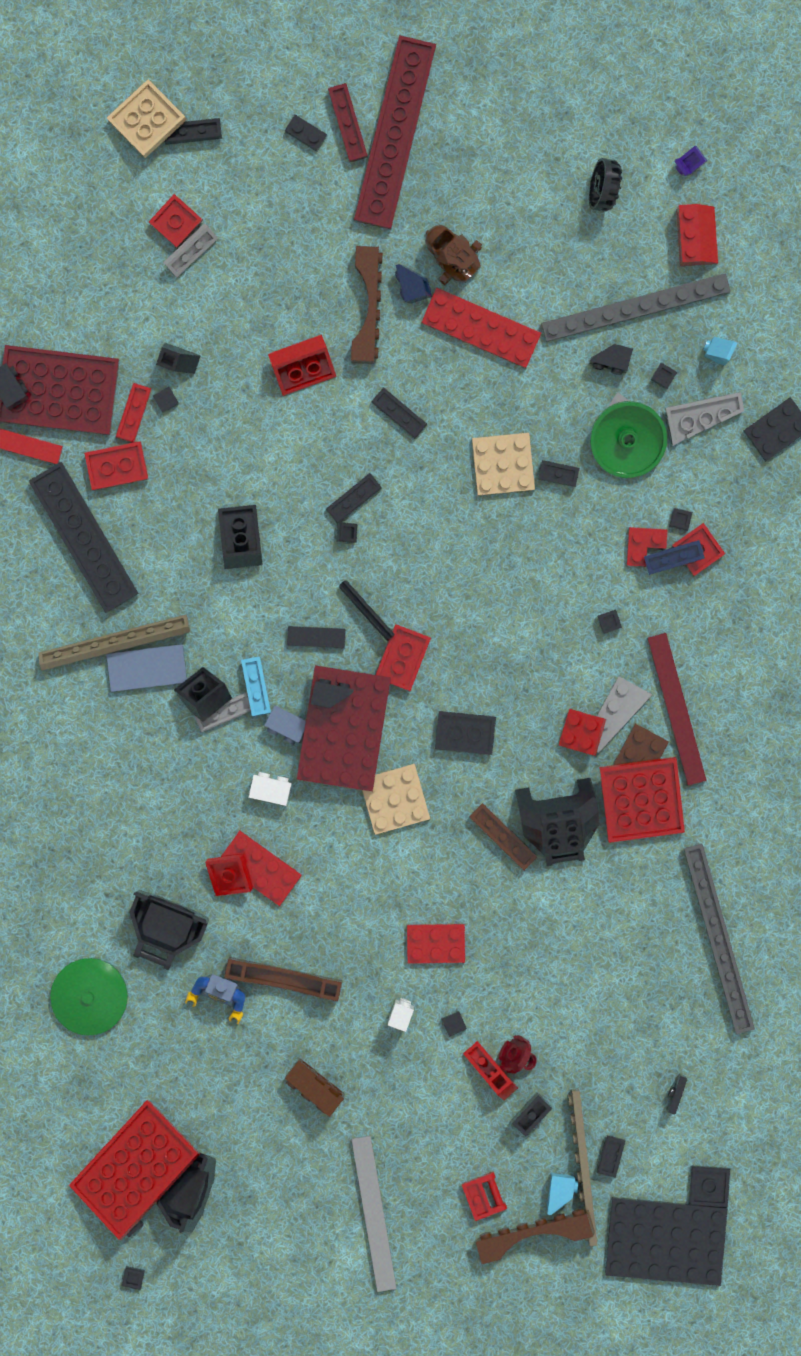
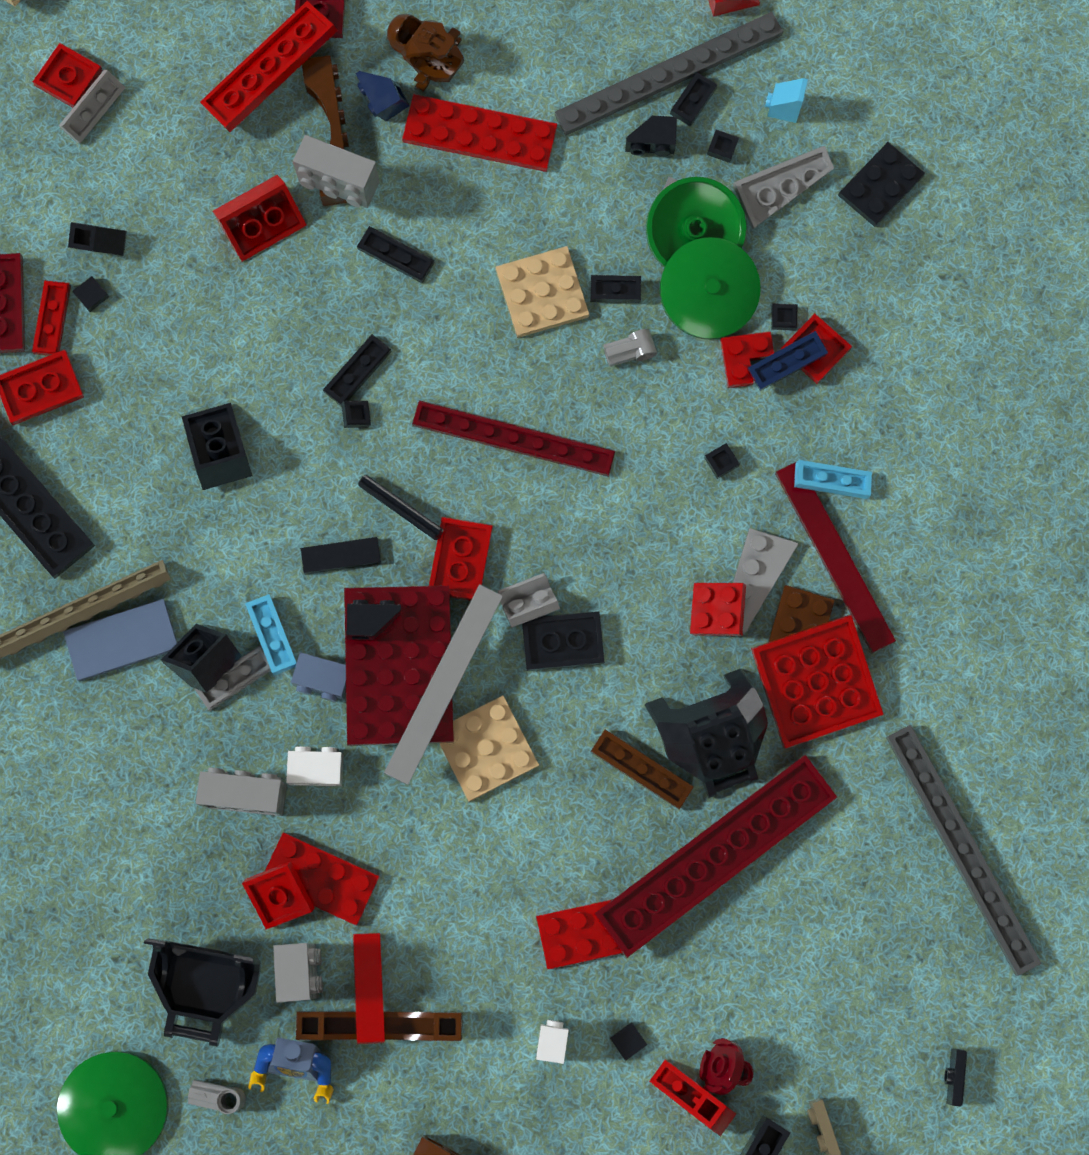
camera: 15 degrees left, 10 degrees down
none -> light grey piece [188,1079,246,1114]
none -> light grey brick [196,768,287,816]
none -> red plate [200,1,338,132]
none -> light grey brick [273,943,323,1002]
none -> light grey brick [293,135,380,208]
none -> red tile [353,933,385,1045]
none -> light grey tile [384,584,503,785]
none -> dark red tile [412,400,615,477]
none -> light grey bracket [497,573,560,628]
none -> dark red plate [594,755,837,958]
none -> light grey piece [603,329,657,367]
none -> green dish [659,237,761,339]
none -> black plate [670,72,718,127]
none -> medium azure plate [794,460,872,499]

